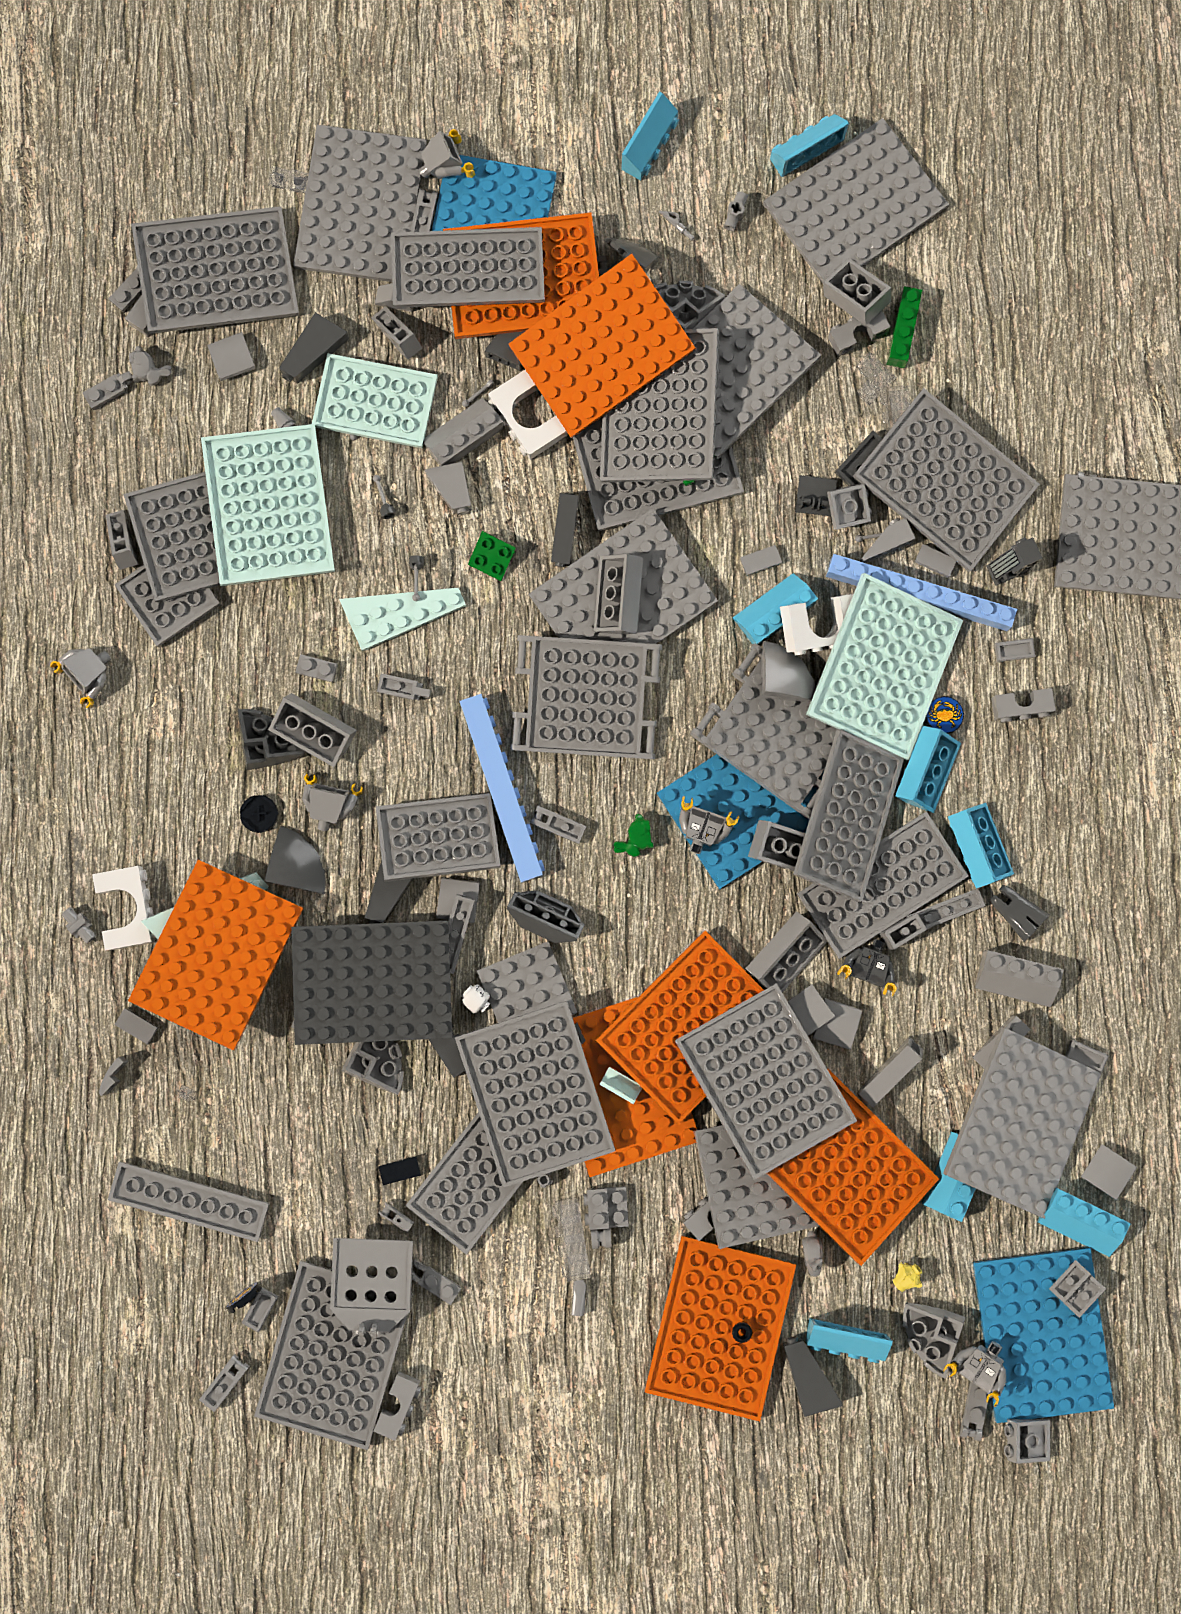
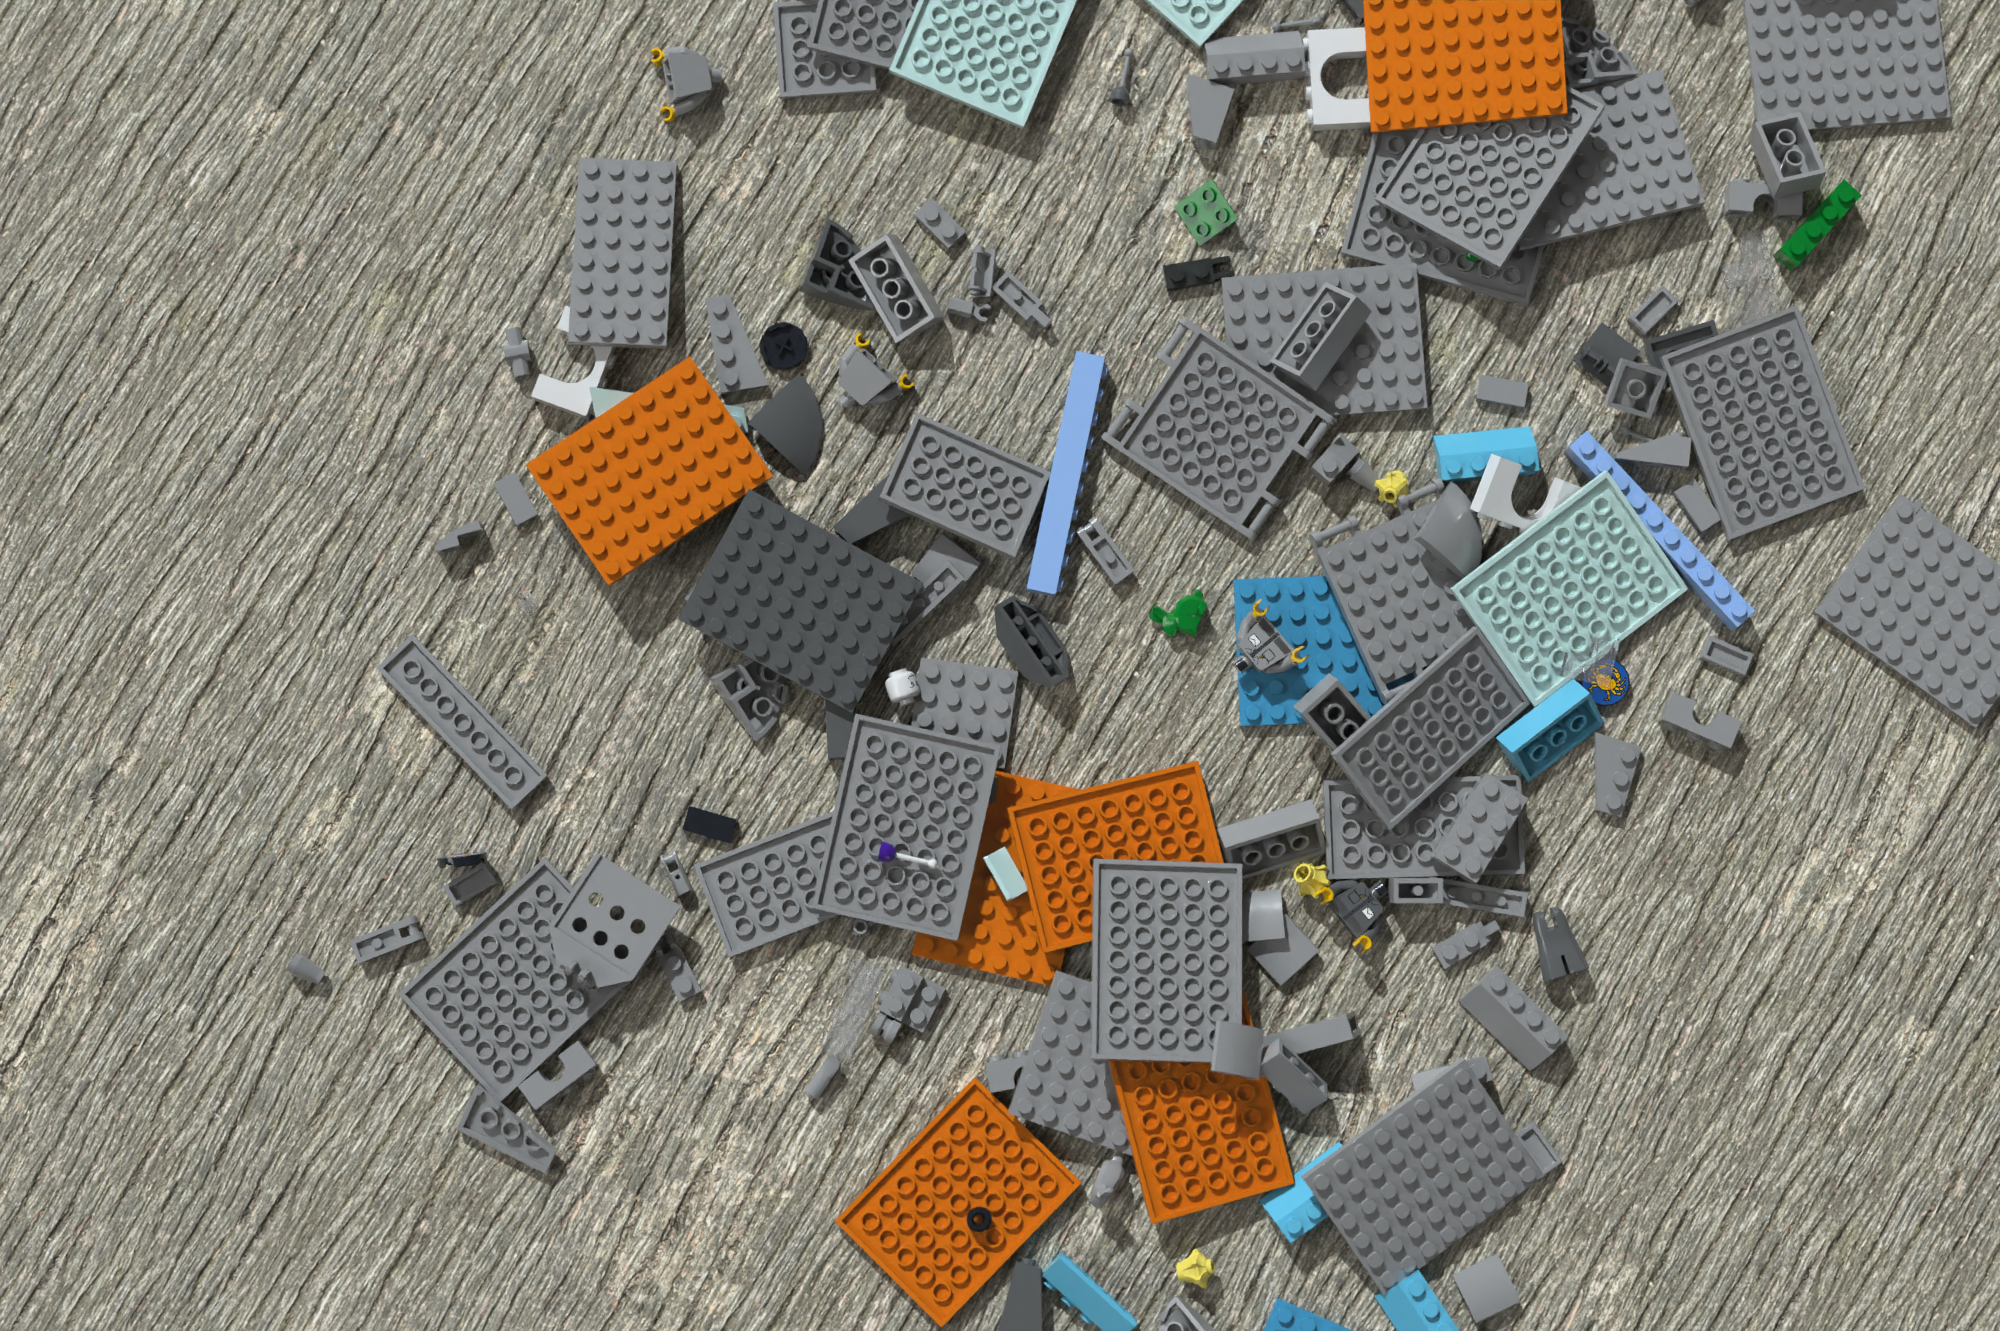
camera: 25 degrees right, 0 degrees up
light aqua wing [339,588,466,652] -> none
hinge [409,555,424,601] -> none
dark grey slope [551,492,580,567] -> none
medium azure slope [948,803,1014,889] -> none
dark grey wedge [986,537,1043,586] -> none
none -> light grey cone [286,953,326,985]
none -> light grey wing [456,1084,558,1174]
none -> light grey plate [568,157,677,349]
none -> light grey wing [705,294,769,395]
none -> hinge [877,842,938,869]
none -> light grey bar [947,297,991,323]
none -> light grey hinge [968,246,997,298]
none -> pearl dark grey hinge [1163,256,1234,291]
none -> light grey slope [1211,1021,1264,1080]
none -> light grey brick [1259,1038,1328,1114]
none -> light yellow rock [1294,863,1331,899]
none -> light grey slope [1309,435,1360,487]
none -> light grey cone [1346,458,1380,493]
none -> light yellow rock [1374,471,1410,507]
none -> light grey brick [1430,772,1528,884]
none -> light grey hinge [1431,920,1500,969]
none -> clear plate [1560,633,1620,687]
none -> light grey wing [1593,732,1642,818]
none -> light grey tile [1627,285,1679,336]

